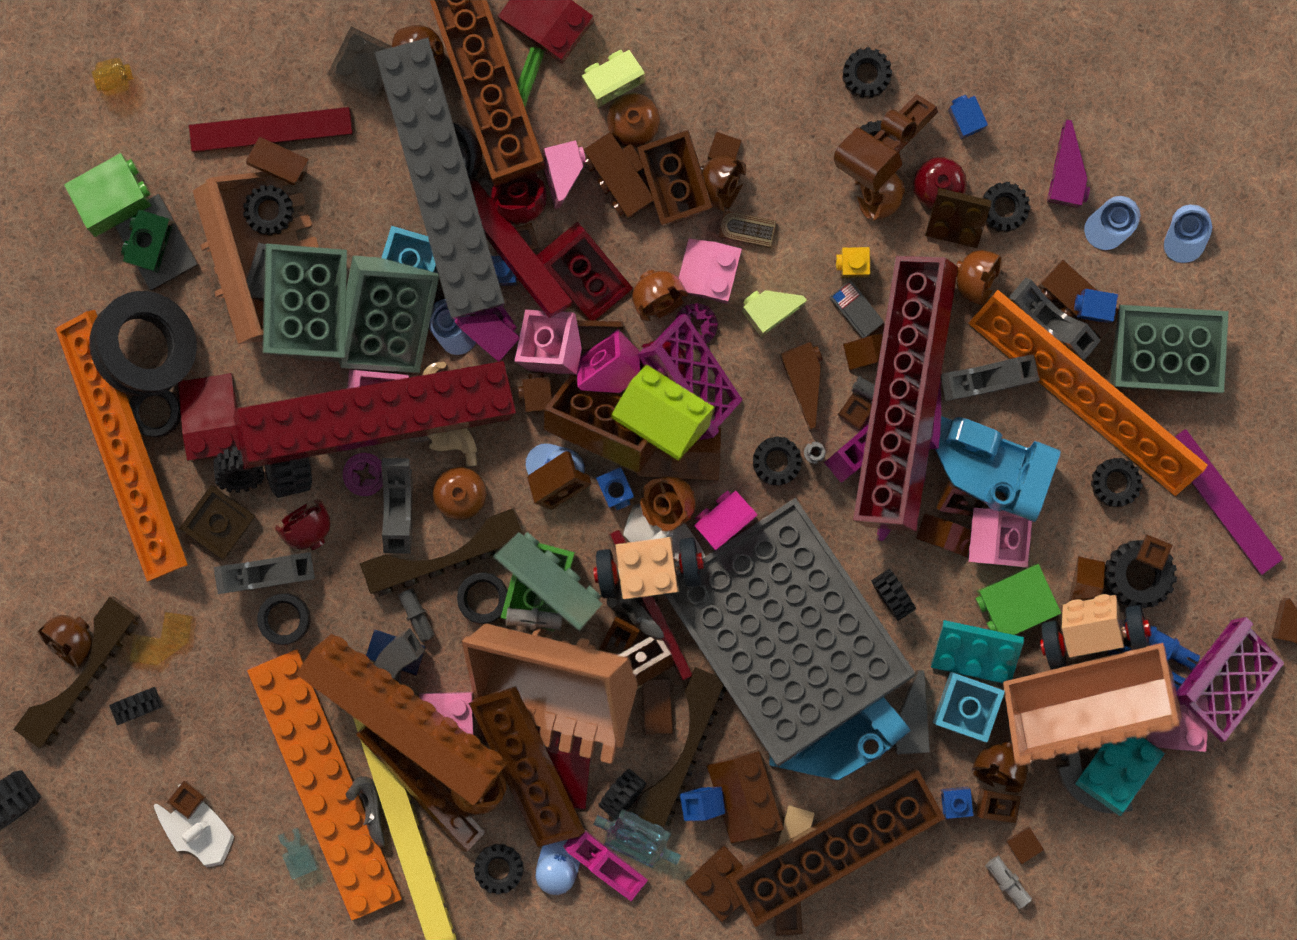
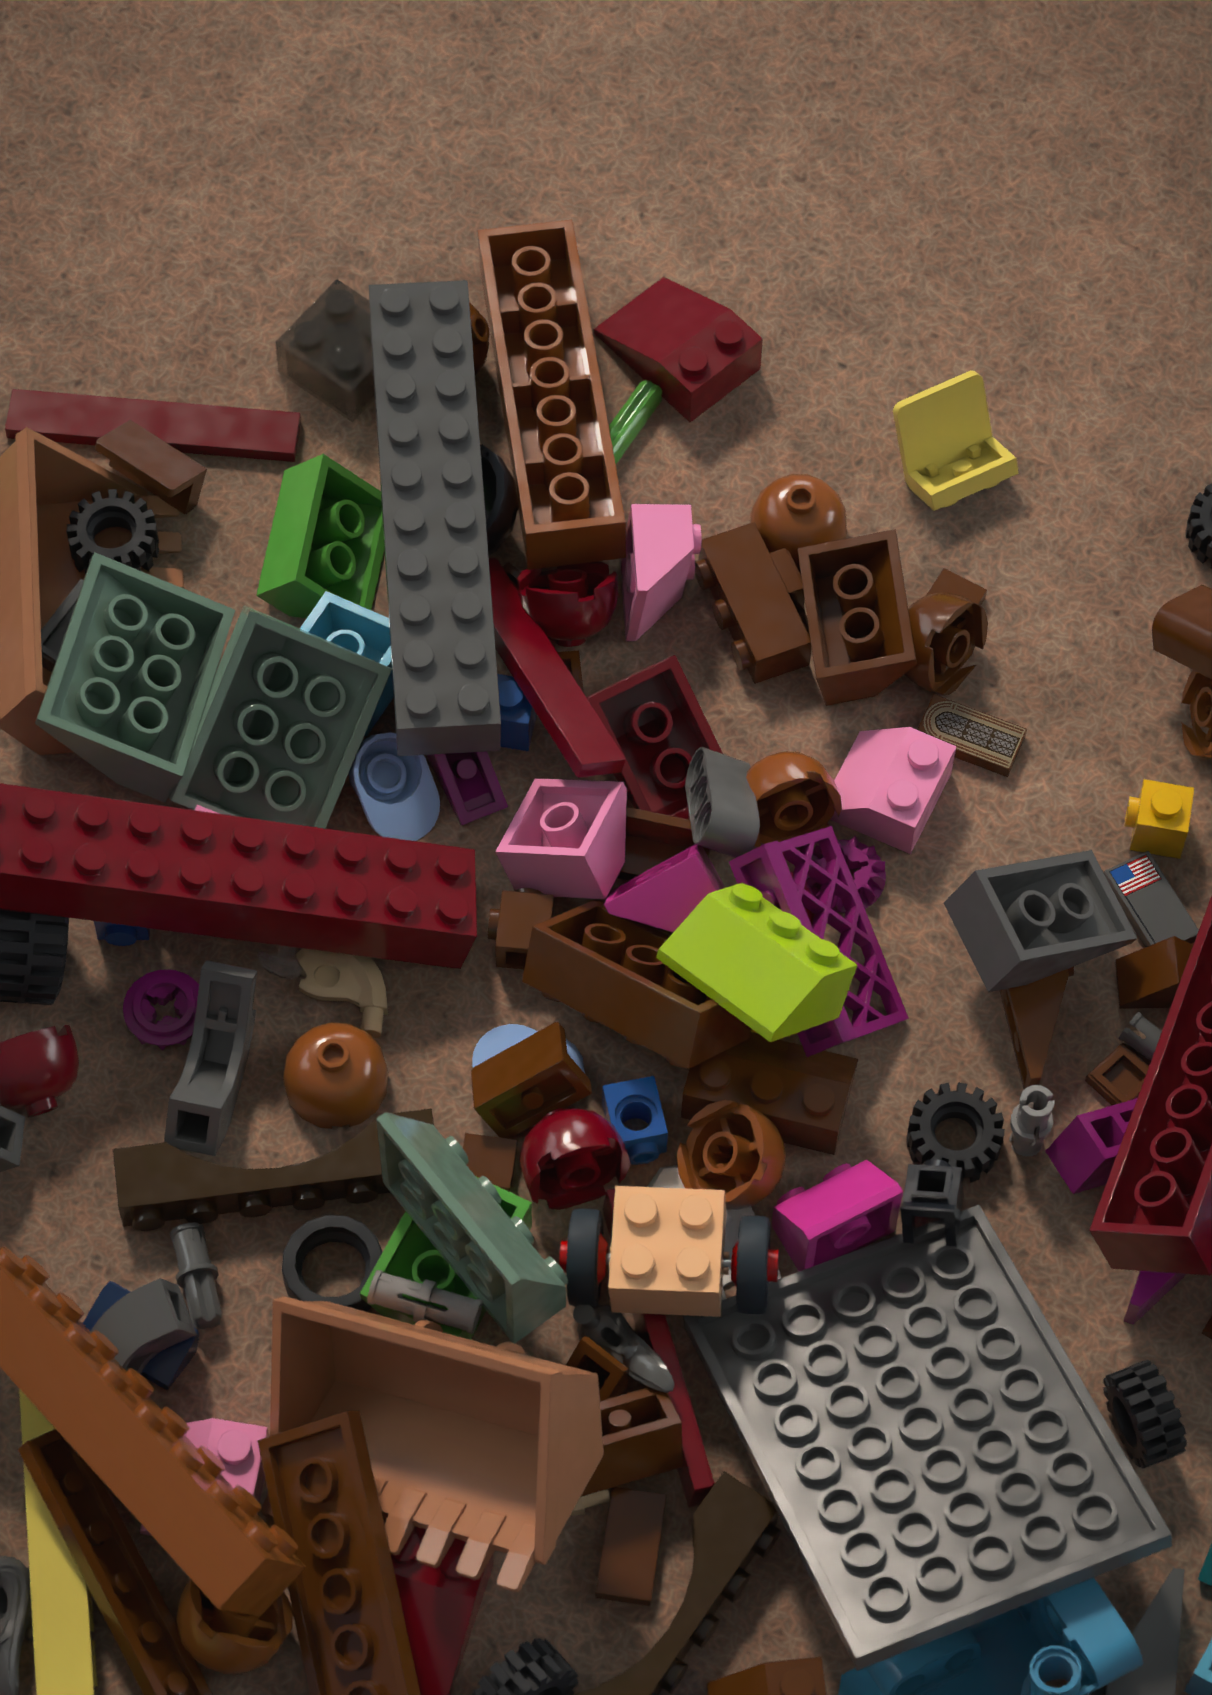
camera: 10 degrees right, 25 degrees down
dark pink slope [454,314,519,362] -> none
yellowish green slope [582,50,645,108] -> none
yellowish green slope [742,290,807,337] -> none
none -> bright green slope [256,454,384,619]
none -> reddish brown tile [463,1133,518,1192]
none -> dark red cylinder [520,1108,631,1210]
none -> dark grey beam [685,747,760,858]
none -> light yellow bracket [893,371,1019,511]
none -> black window [900,1159,964,1246]
none -> dark grey slope [944,850,1137,992]

